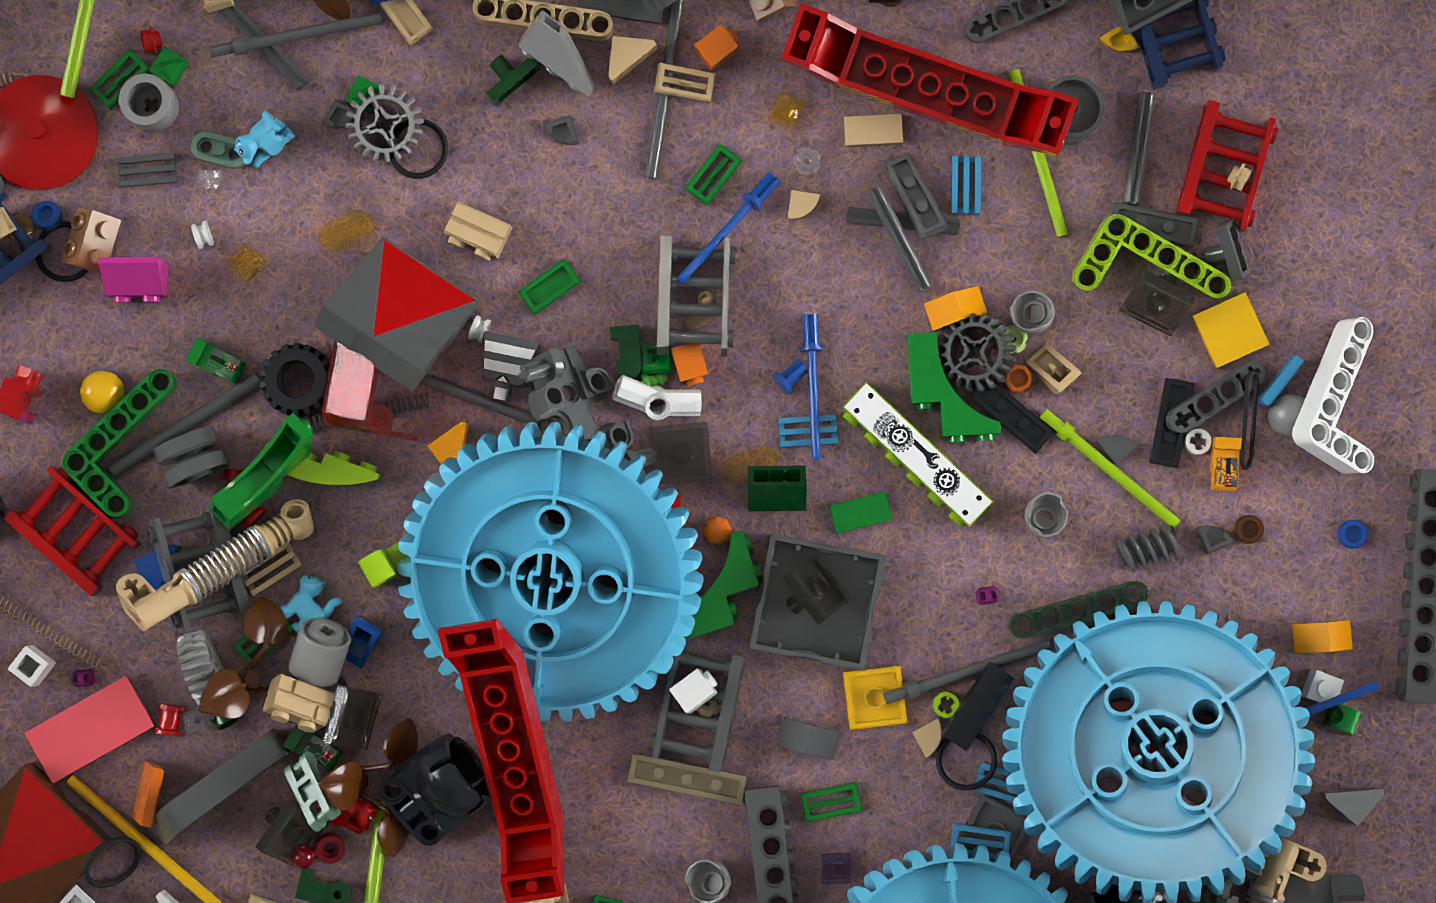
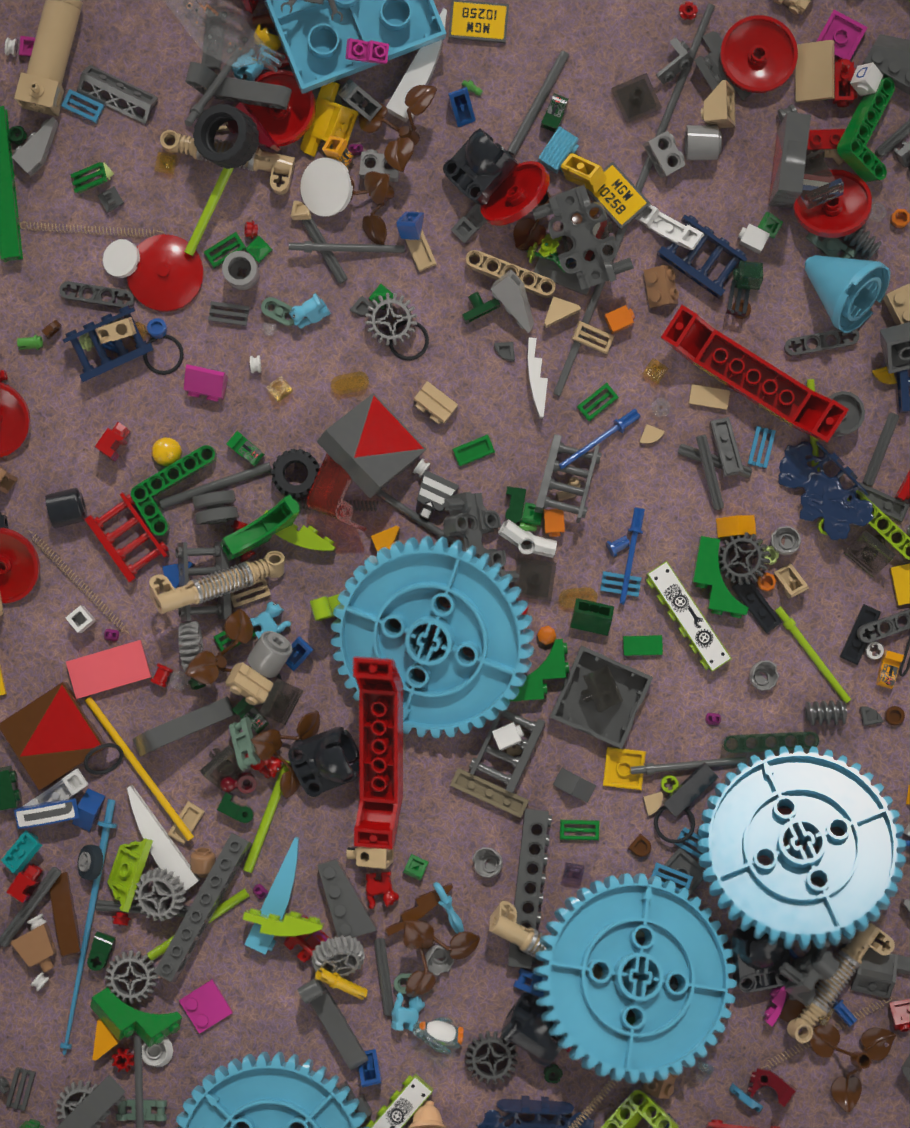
camera: 20 degrees right, 0 degrees up
medium nougat bracket [62,208,121,274] -> none
orange tile [132,760,164,827] -> none
dark grey tile [1096,435,1138,464] -> none
none -> white slope [527,338,548,419]
none -> reddish brown tile [628,834,651,857]
none -> dark blue plant [778,441,874,540]

